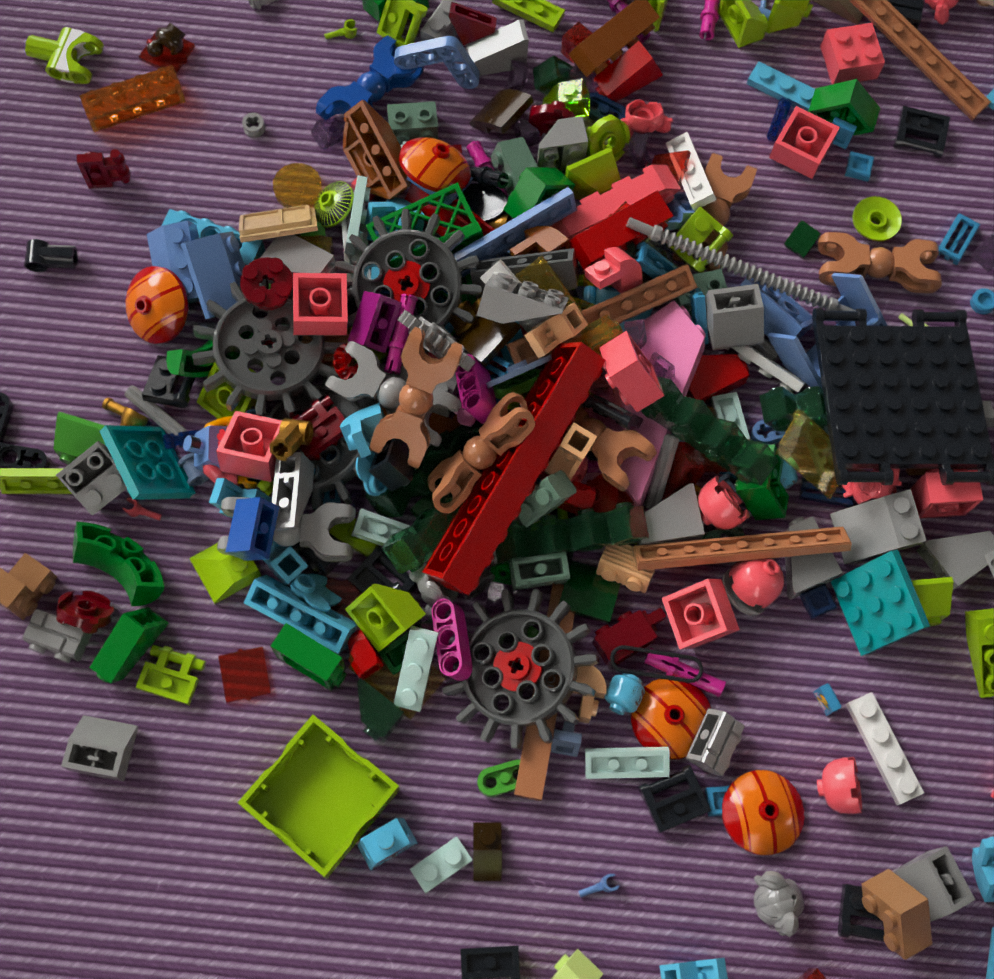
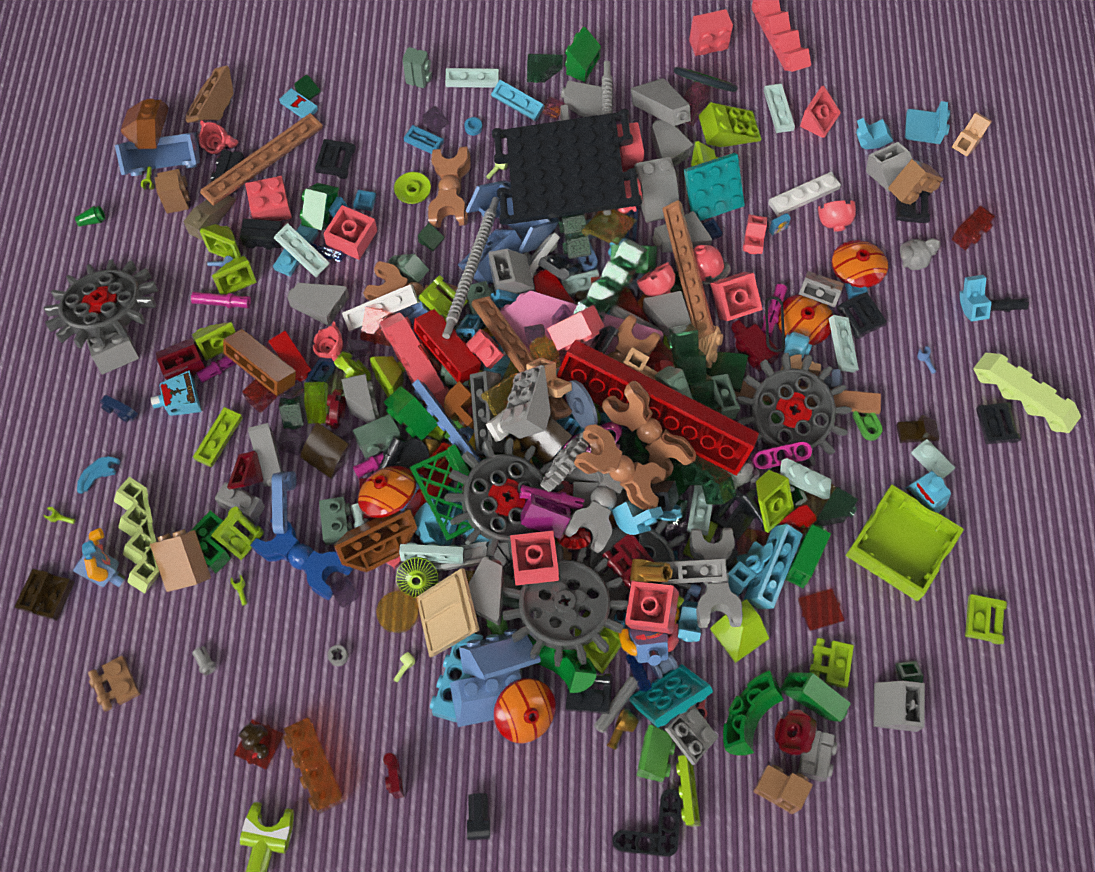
camera: 90 degrees left, 5 degrees down
blue brick [226,497,279,561] -> none
dark red plate [240,257,293,310] -> none
none -> black brick [240,218,283,250]
none -> light aqua plate [274,223,330,277]
none -> light grey slope [287,283,349,326]
none -> sand green slope [388,254,429,283]
none -> yellowish green hand [393,652,415,683]
none -> black plate [538,253,583,280]
none -> coral brick [743,214,767,254]
none -> dark green slope [895,661,924,683]
none -> lime plate [965,594,1007,644]

